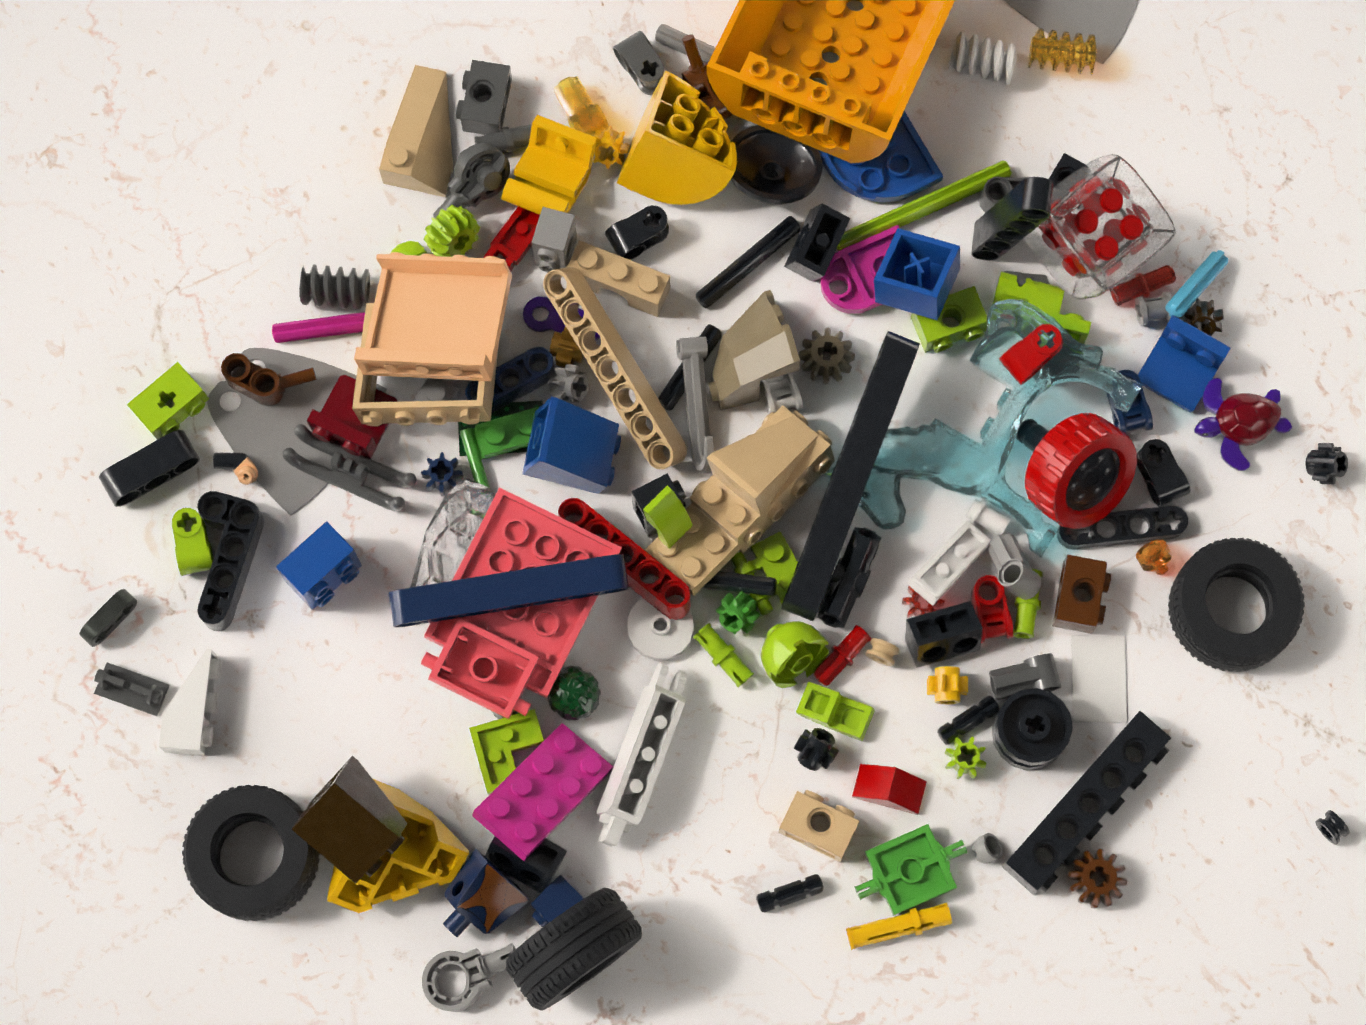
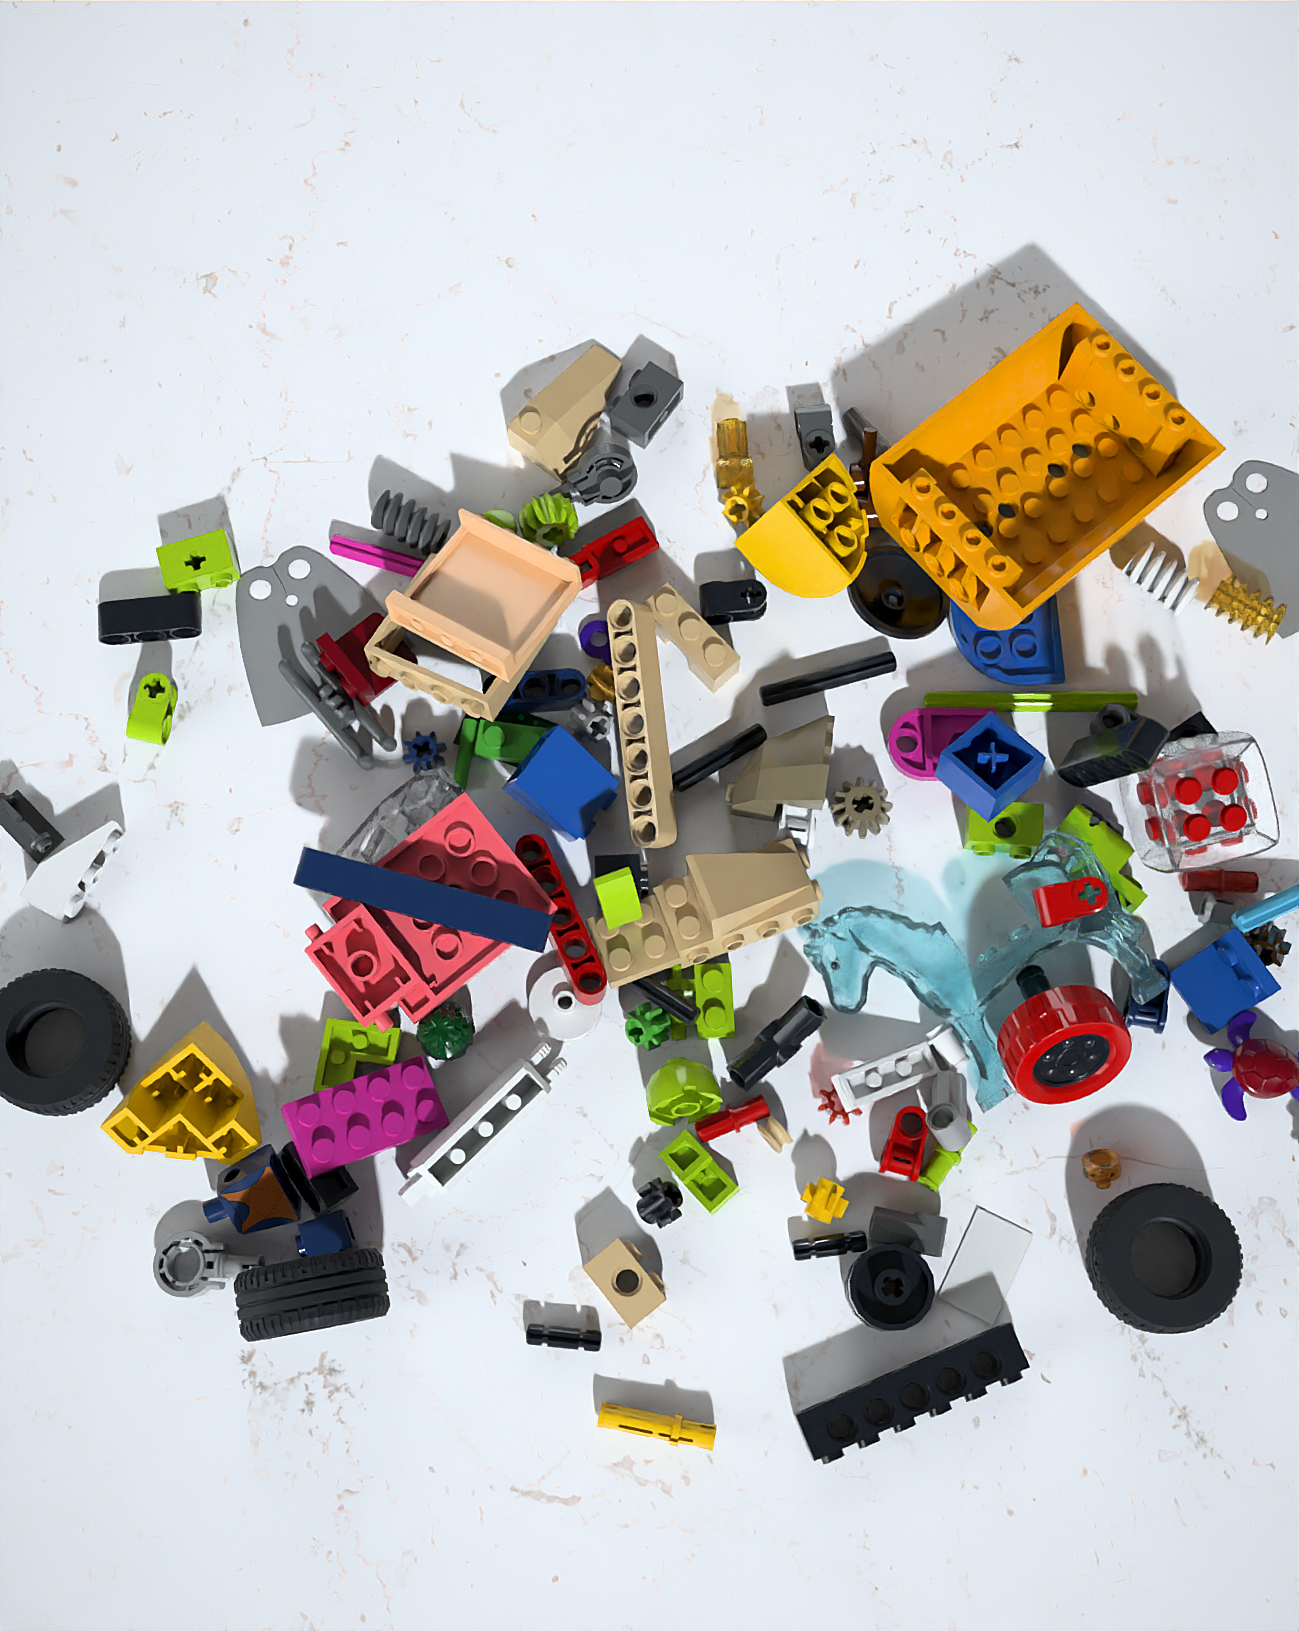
camera: 25 degrees right, 0 degrees up
pearl dark grey beam [79,589,137,647] -> none
black beam [197,491,264,631] -> none
arm [213,453,258,485] -> none
reddish brown beam [221,353,317,406] -> none
blue brick [276,521,362,610] -> none
dark brown slope [291,755,407,884] -> none
light grey plate [414,378,460,401] -> none
dark grey pin [474,125,532,153] -> none
yellow piece [501,115,597,215] -> none
light grey brick [532,207,577,273] -> none
light grey piece [676,337,714,473] -> none
lime pin [693,623,754,688] -> none
black beam [781,331,920,621] -> none
black brick [784,203,851,281] -> none
red slope [852,764,927,815] -> none
bright green plate [854,824,967,916] -> none
black brick [905,601,983,668] -> none
lime gear [944,737,987,779] -> none
light grey hinge [972,833,1003,864] -> none
reddish brown brick [1052,554,1111,634] -> none
black beam [1057,506,1188,549] -> none
reddish brown gear [1067,849,1127,909] -> none
black piece [1137,439,1191,507] -> none
black bush [1315,810,1350,845] -> none

